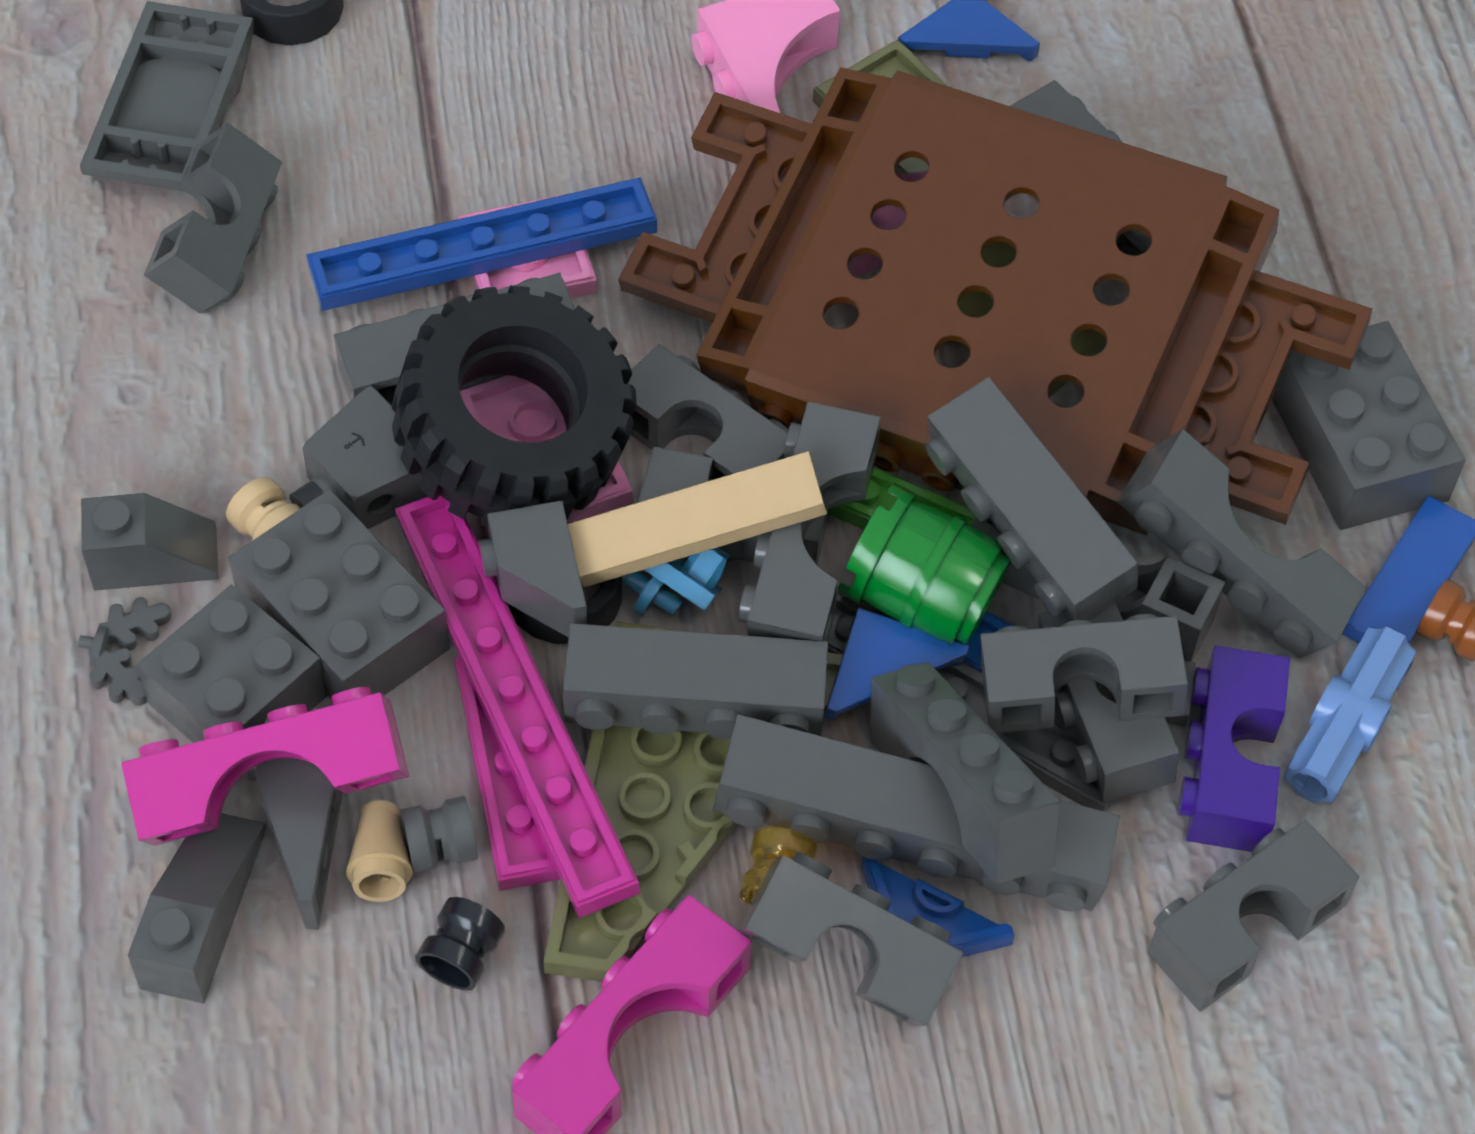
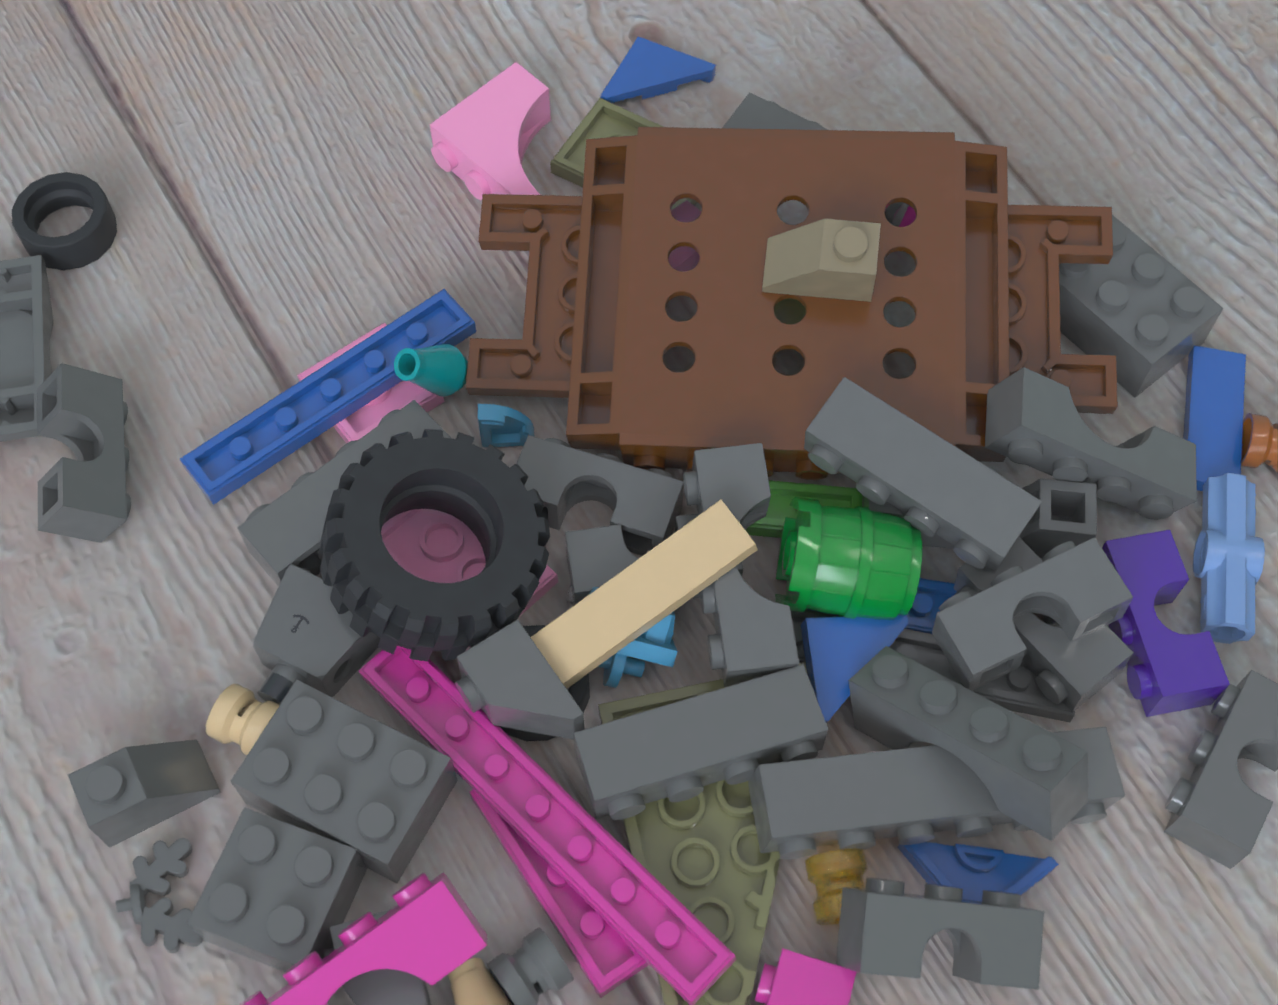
camera: 20 degrees left, 5 degrees up
none -> teal cone [394,344,468,397]
none -> dark azure tile [478,404,535,448]
none -> dark tan slope [762,219,881,302]

